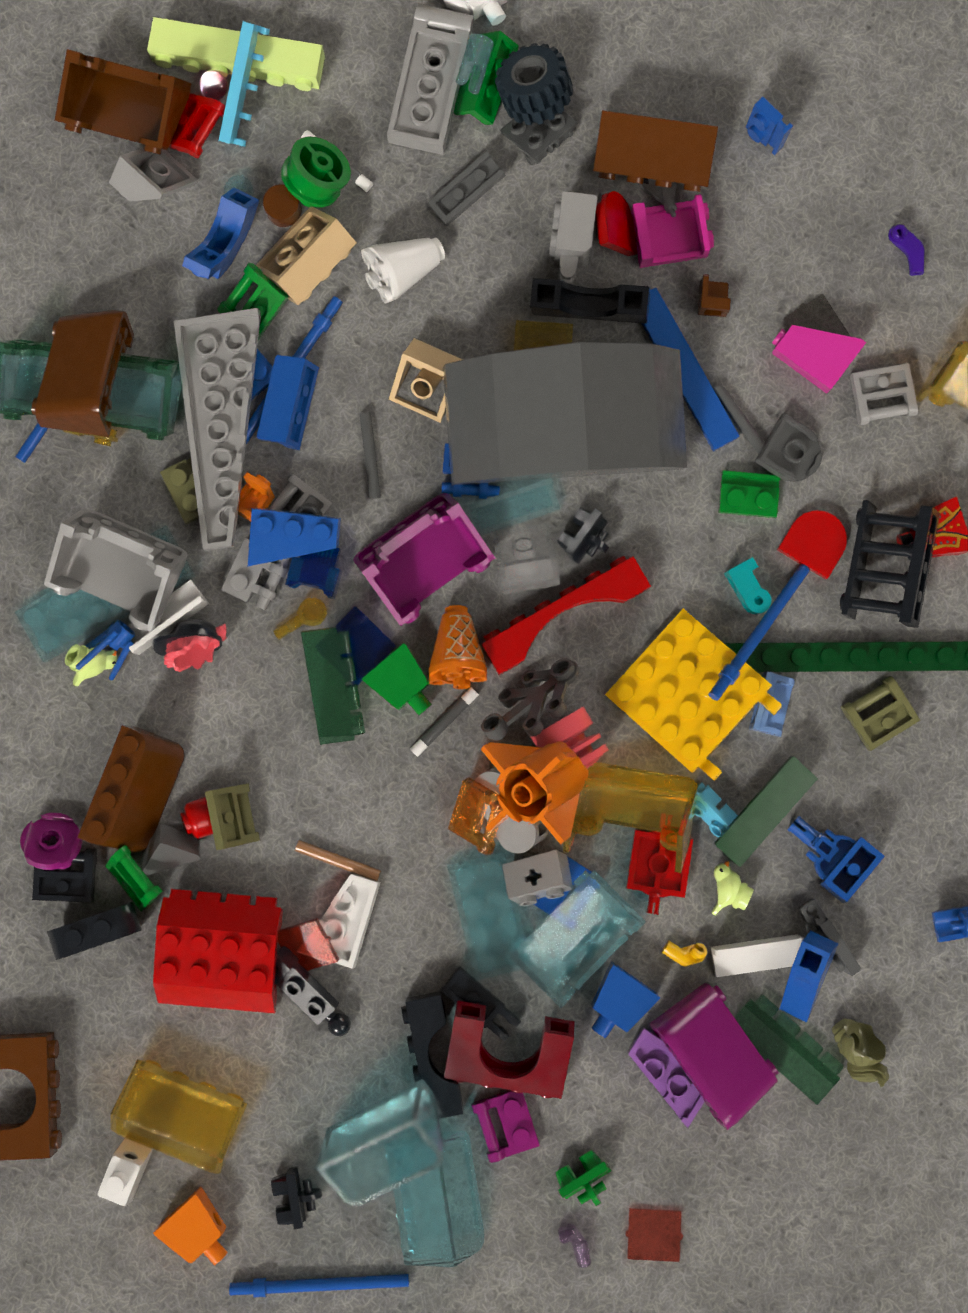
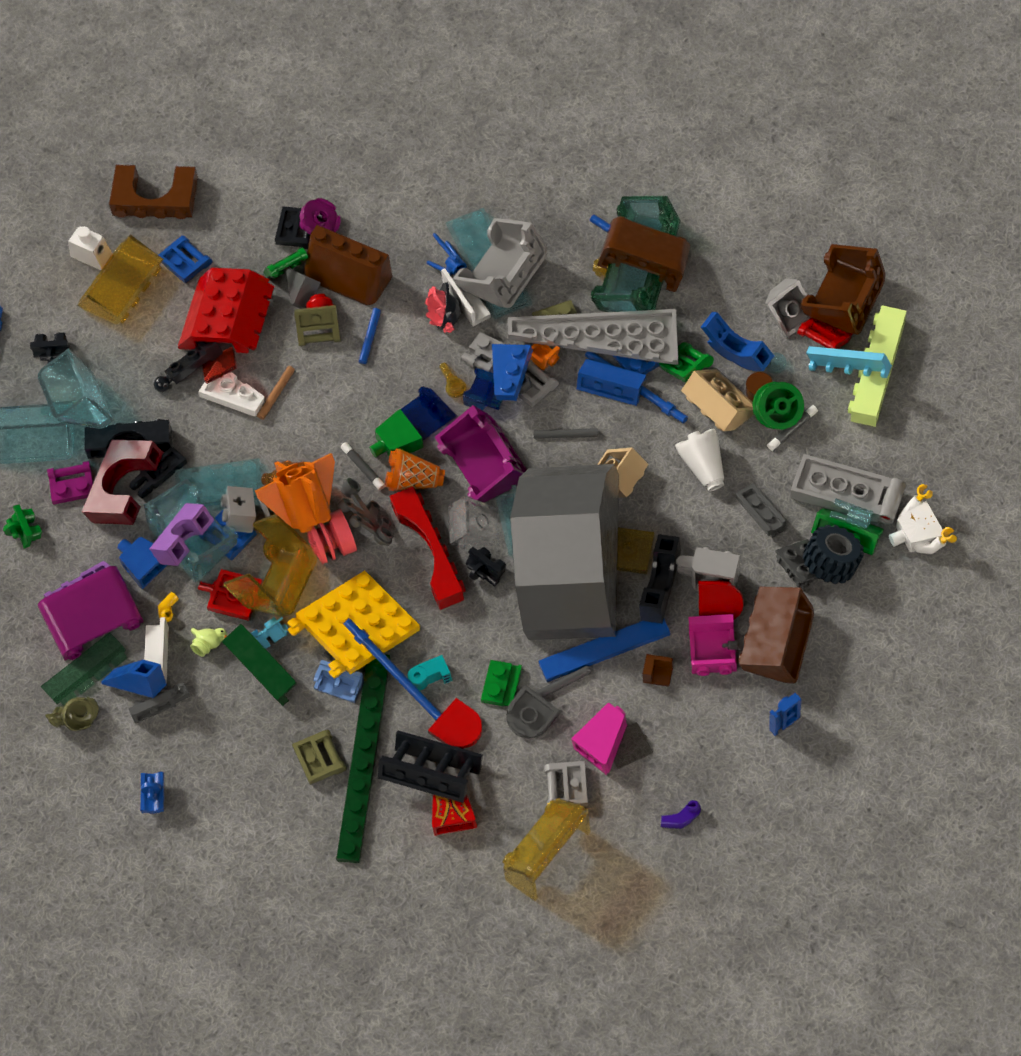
camera: 100 degrees right, 25 degrees down
black brick [47,902,142,960] -> none
yellowish green animal [65,644,118,686] -> none
orange torso [153,1186,228,1266] -> none
clear pink plate [199,70,228,100] -> none
clear green windscreen [301,627,365,745] -> none
blue brick [787,816,885,903] -> none
none -> medium lavender arch [149,503,214,566]
none -> blue plate [157,235,212,284]
none -> blue bar [359,308,381,364]

